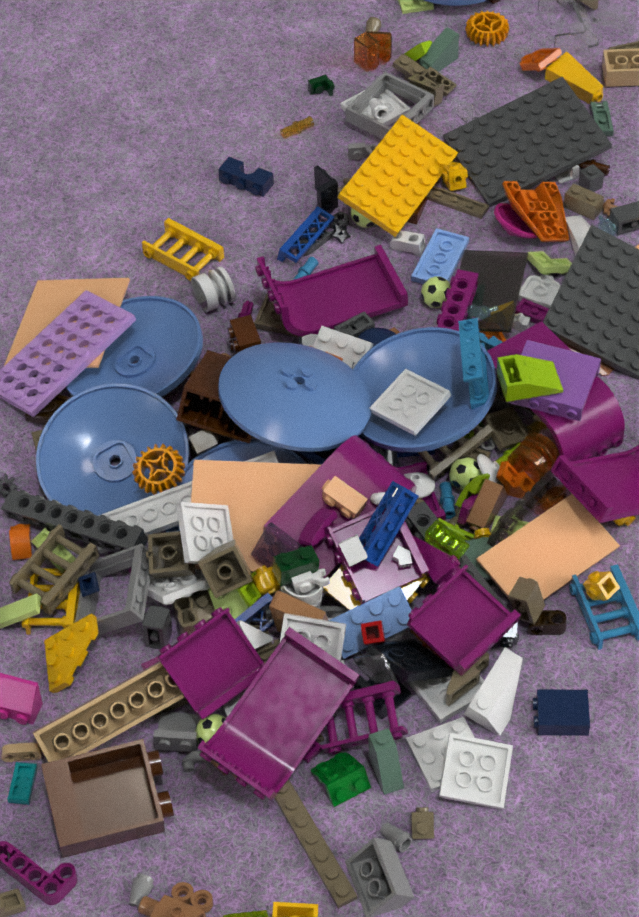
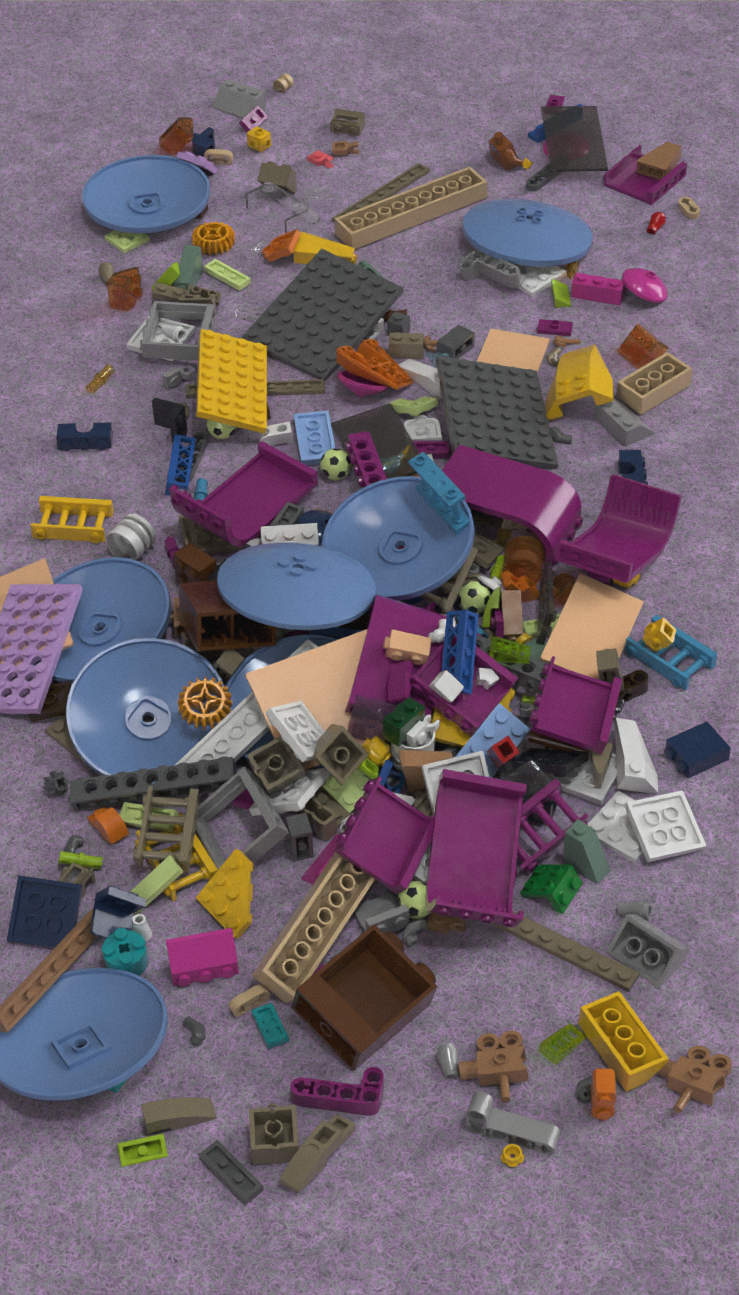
camera: 30 degrees left, 5 degrees down
dark blue slope [78,572,100,597] -> none
dark green bracket [308,74,335,96] -> none
black piece [331,224,351,244] -> none
white plate [370,369,451,436] -> none
dark tan bracket [411,807,434,839] -> none
magenta slope [412,535,460,585] -> none
yellow brick [442,162,468,191] -> none
lime slope [497,354,563,402] -> none
medium lavender panel [508,340,601,421] -> none
none -> yellowish green plate [204,259,251,291]

